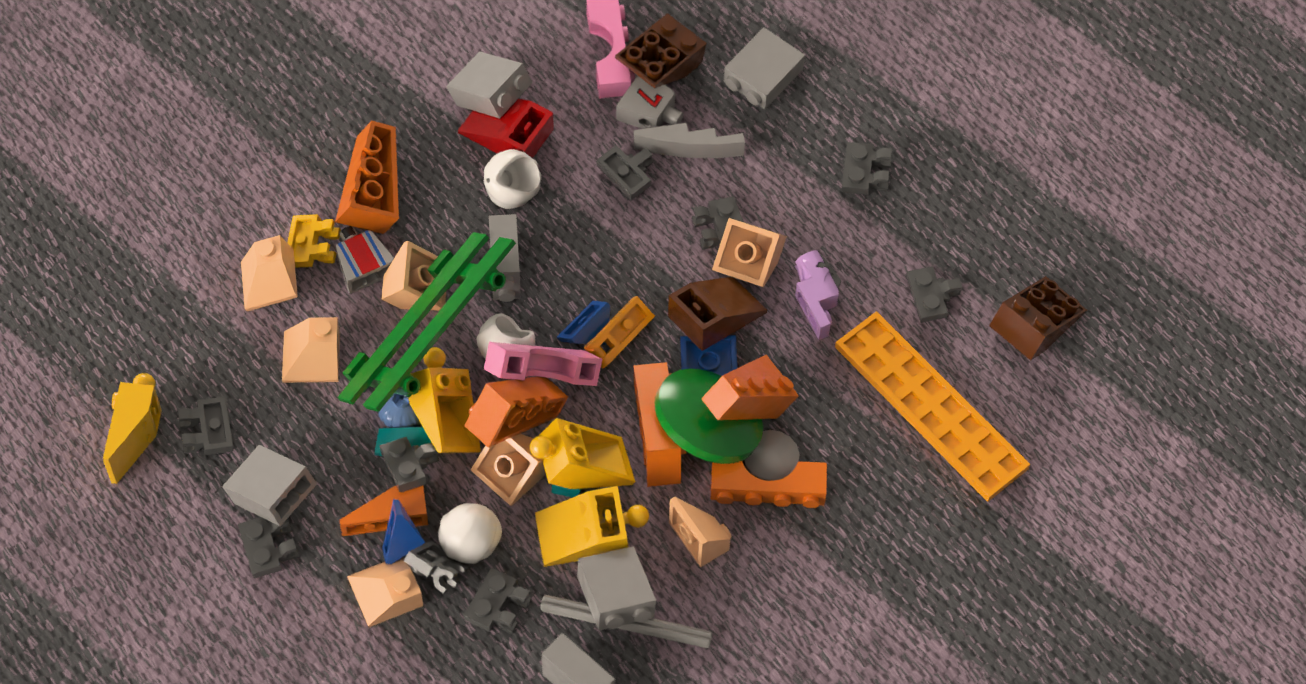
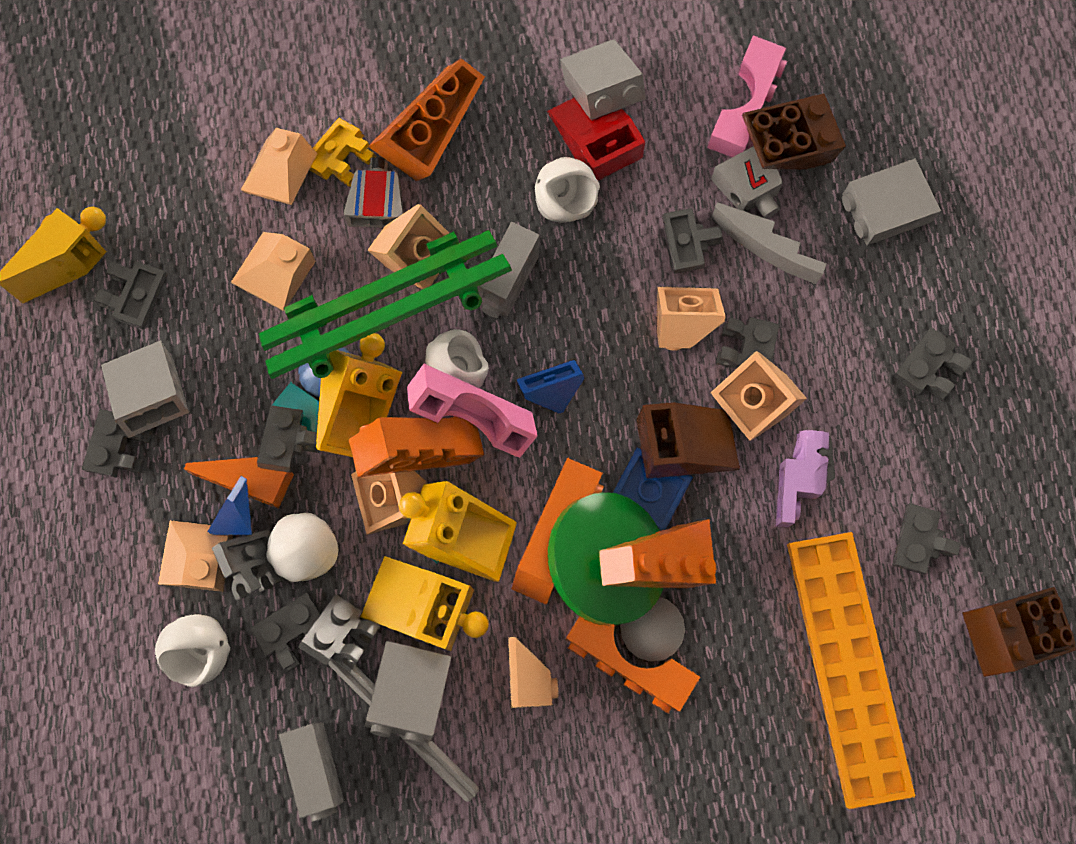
camera: 30 degrees right, 15 degrees up
light orange plate [584,296,655,369] -> none
none -> white piece [155,614,230,687]
none -> dark grey plate [298,594,380,672]
none -> light nougat slope [657,287,725,351]

